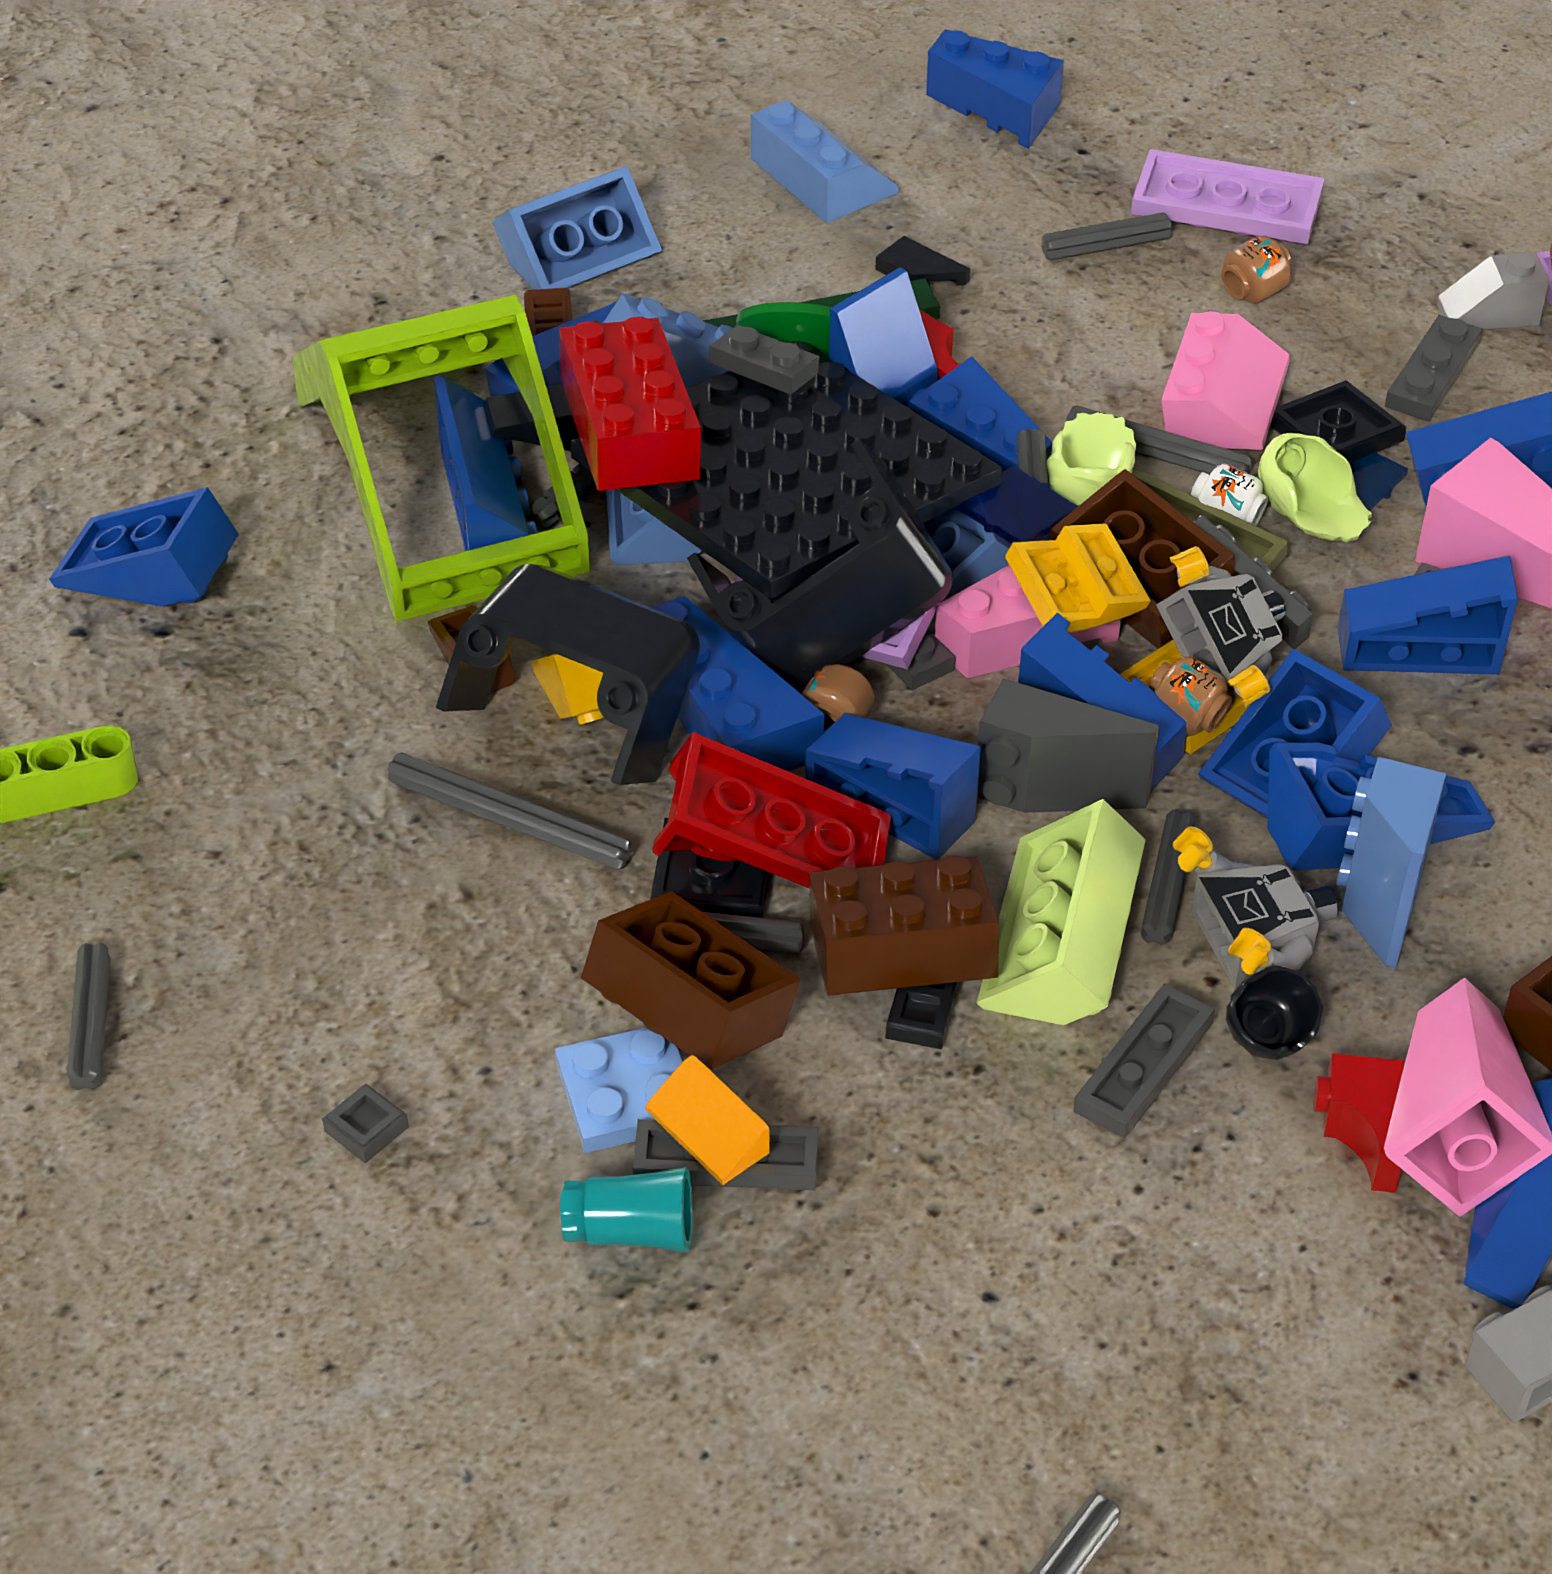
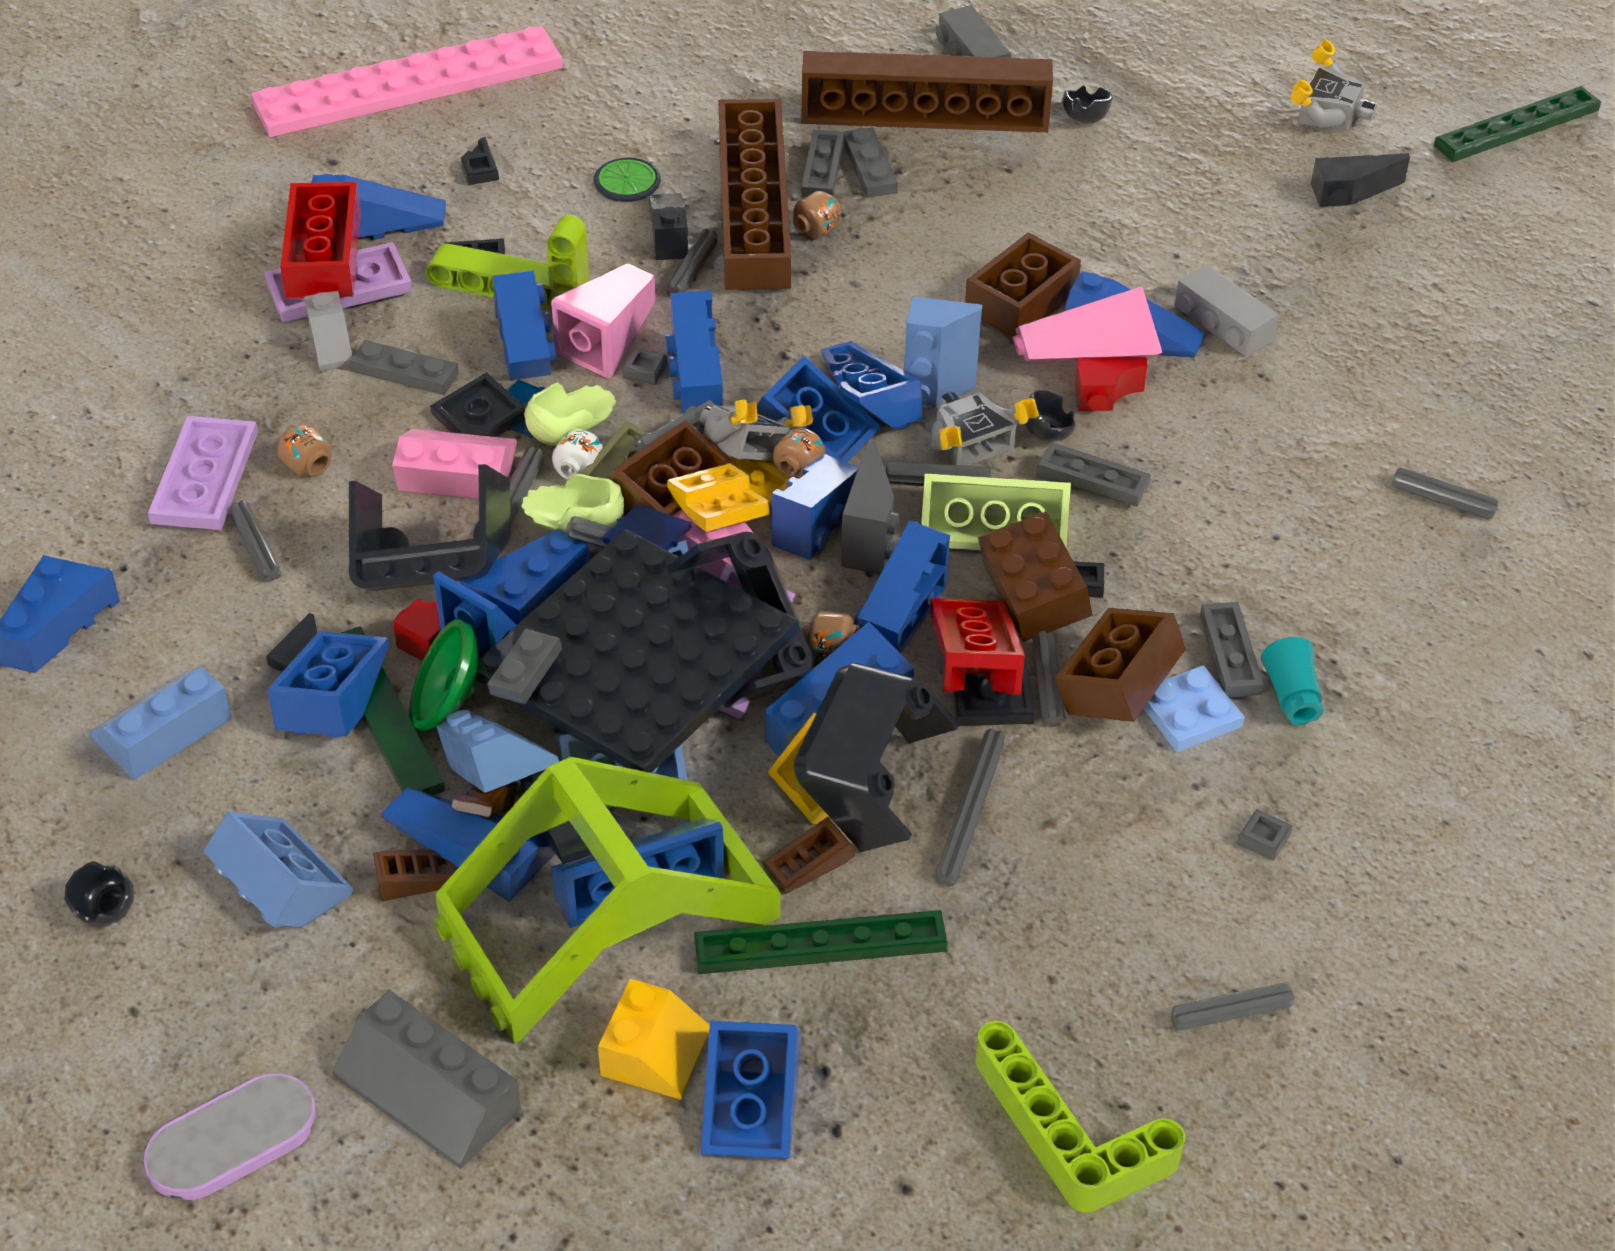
camera: 100 degrees left, 0 degrees up
red brick [559,317,701,491] -> none
light orange slope [645,1055,770,1186] -> none
none -> black hair [64,861,134,927]
none -> flat silver tile [144,1074,316,1200]
none -> blue slope [267,631,389,738]
none -> dark grey slope [333,990,521,1169]
none -> black windscreen [349,464,511,591]
none -> yellow slope [598,979,710,1100]
none -> dark green tile [694,910,948,974]

